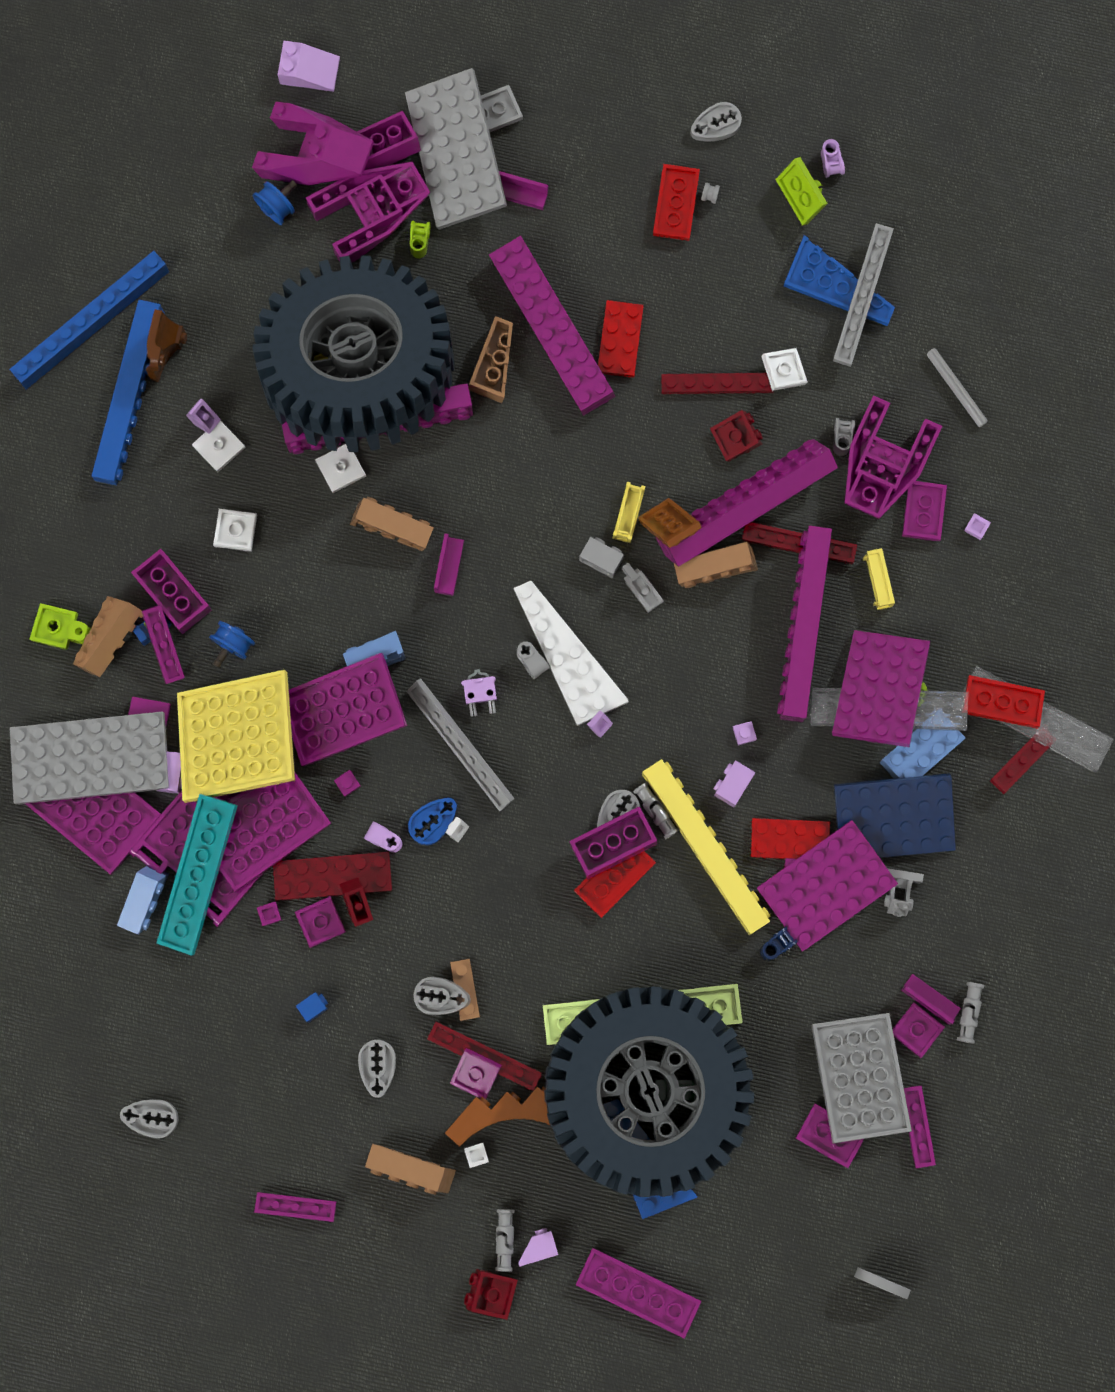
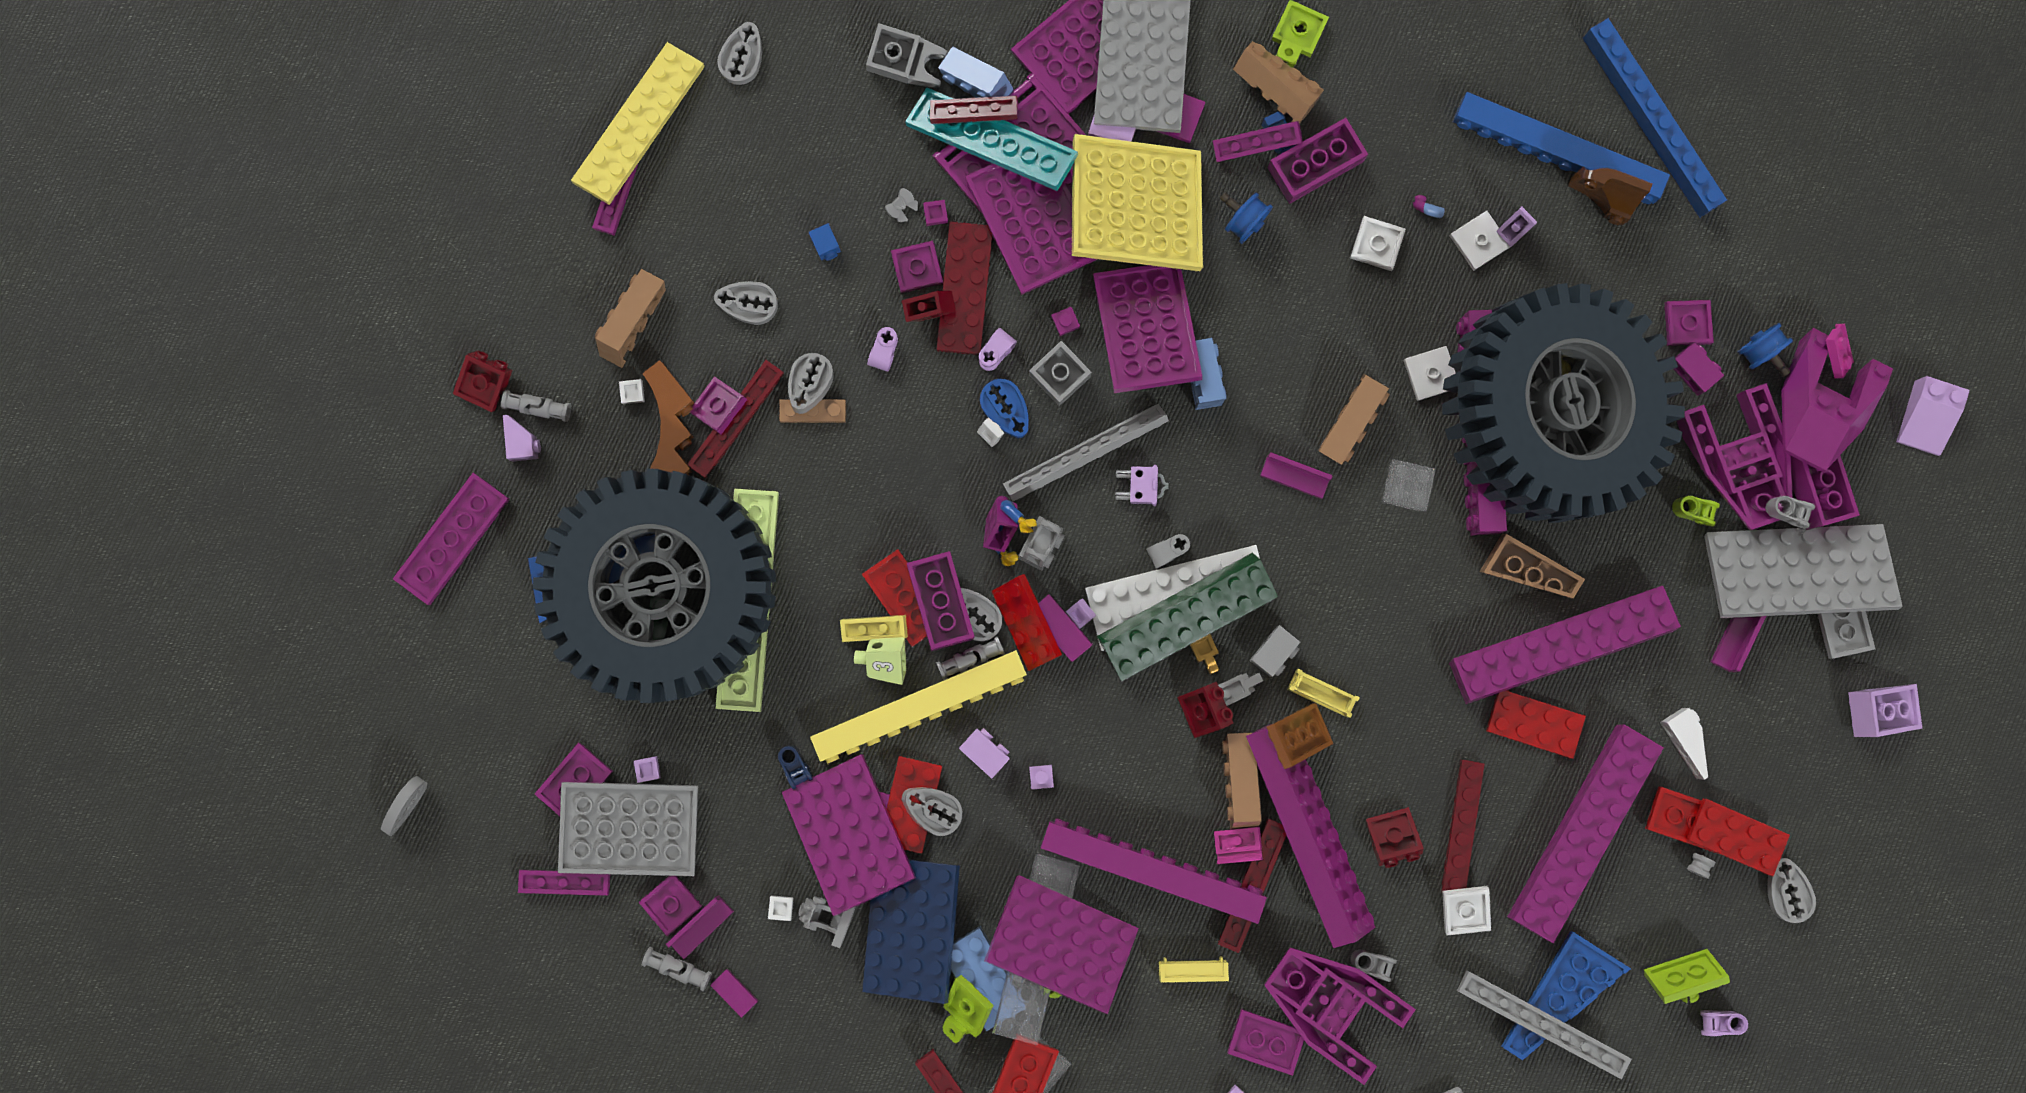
camera: 105 degrees right, 5 degrees up
none -> light yellow plate [571,42,704,205]
none -> lavender plate [634,756,661,783]
none -> magenta tile [710,968,759,1018]
none -> white plate [768,896,793,921]
none -> light yellow plate [840,615,908,642]
none -> yellowish green torso [854,637,906,685]
none -> light grey brick [866,23,948,88]
none -> lavender piece [867,327,898,372]
none -> light grey piece [885,188,918,222]
none -> light grey piece [902,787,962,836]
none -> plate [930,96,1018,124]
none -> lime plate [943,975,994,1043]
none -> magenta torso [983,496,1037,566]
none -> red plate [991,574,1062,671]
none -> light grey brick [1019,516,1065,571]
none -> light grey brick [1029,341,1092,406]
none -> magenta panel [1038,594,1093,661]
none -> brick [1097,552,1278,681]
none -> dark red plate [1177,682,1233,738]
none -> pearl gold plate [1190,634,1219,675]
none -> dark pink plate [1214,827,1263,864]
none -> clear plate [1382,459,1436,512]
none -> arm [1413,195,1445,218]
none -> magenta brick [1507,724,1664,943]
none -> white slope [1660,708,1708,780]
none -> magenta tile [1664,300,1714,346]
none -> magenta brick [1674,343,1724,396]
none -> red plate [1686,798,1790,876]
none -> light grey piece [1766,496,1815,528]
none -> dark pink plate [1826,324,1854,378]
none -> lavender slope [1848,684,1922,737]

